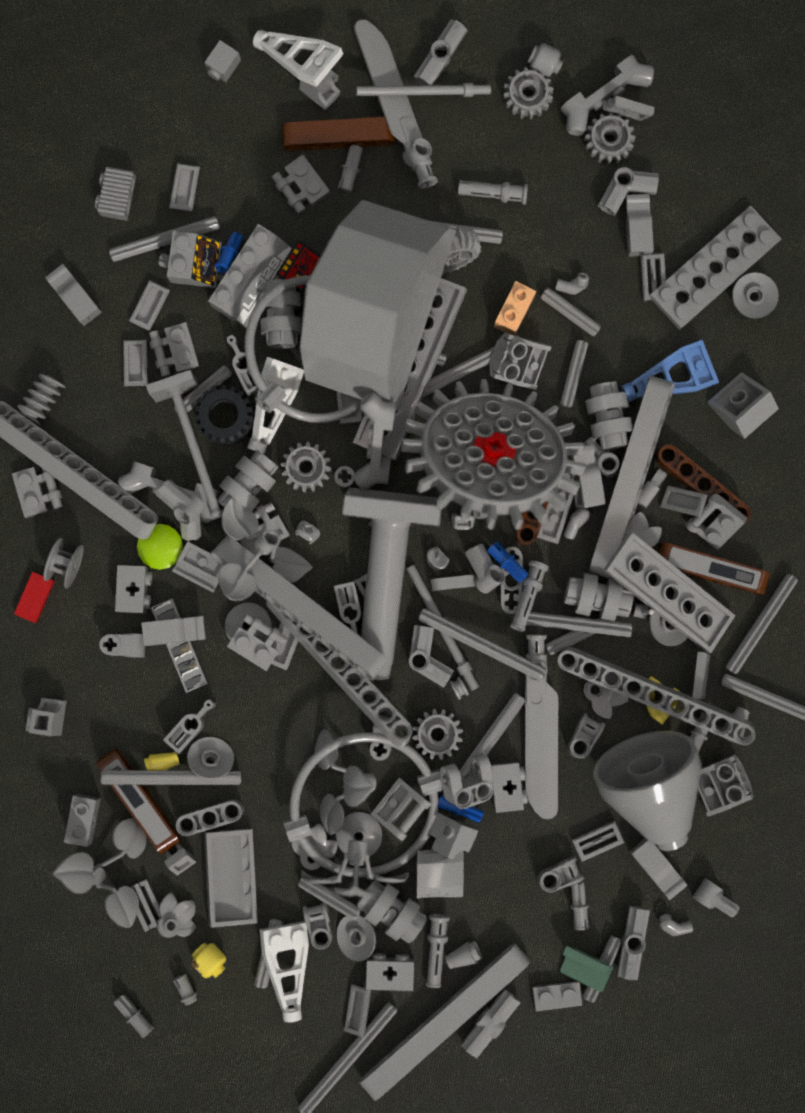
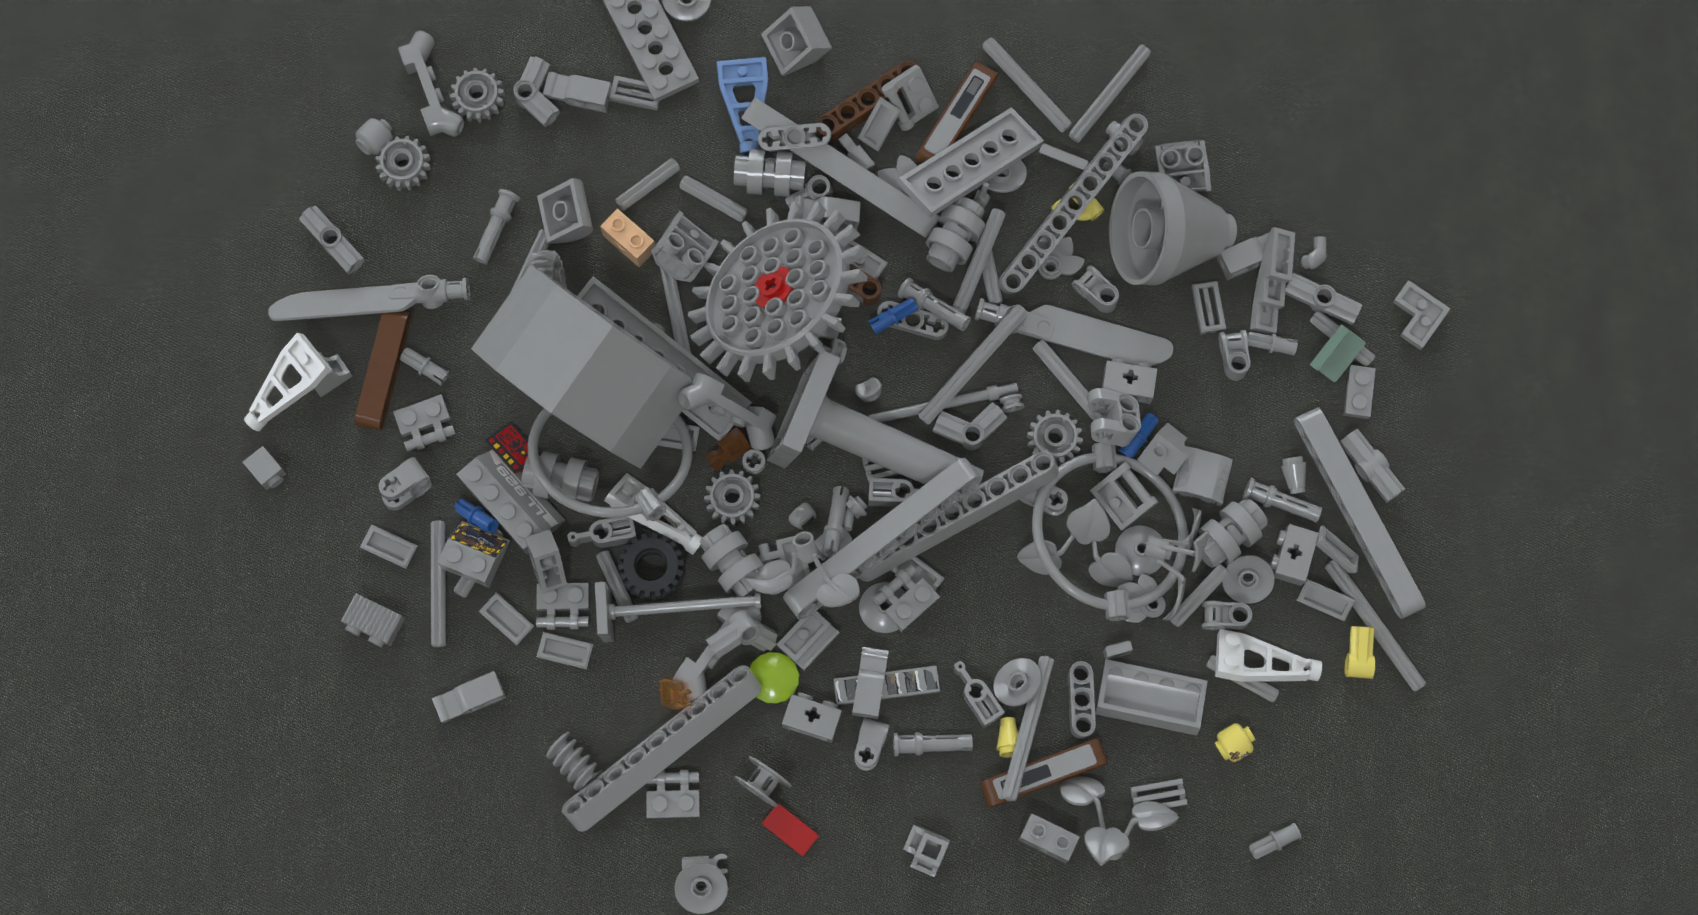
camera: 75 degrees left, 10 degrees down
light grey plate [157,893,196,938] -> none
light grey tile [164,844,196,876] -> none
light grey pin [173,973,198,1006] -> none
light grey bar [355,83,491,97] -> none
light grey beam [430,575,475,591] -> none
light grey piece [465,544,505,593] -> none
light grey arm [555,273,589,295] -> none
light grey arm [564,508,590,539] -> none
light grey tile [603,96,654,121] -> none
light grey axle [693,878,739,917] -> none
none -> light grey piece [379,457,432,511]
none -> light grey brick [525,529,567,593]
none -> light grey brick [537,178,593,244]
none -> clear orange plate [659,678,693,710]
none -> reddish brown plate [705,427,751,471]
none -> light grey beam [758,123,832,151]
none -> light grey pin [822,486,849,558]
none -> light grey plate [843,495,867,531]
none -> light grey pin [893,732,973,757]
none -> light grey tile [1103,640,1133,660]
none -> light grey slope [1250,227,1295,335]
none -> light grey tile [1316,526,1359,573]
none -> light yellow piece [1345,626,1375,679]
none -> light grey plate [1393,280,1450,350]

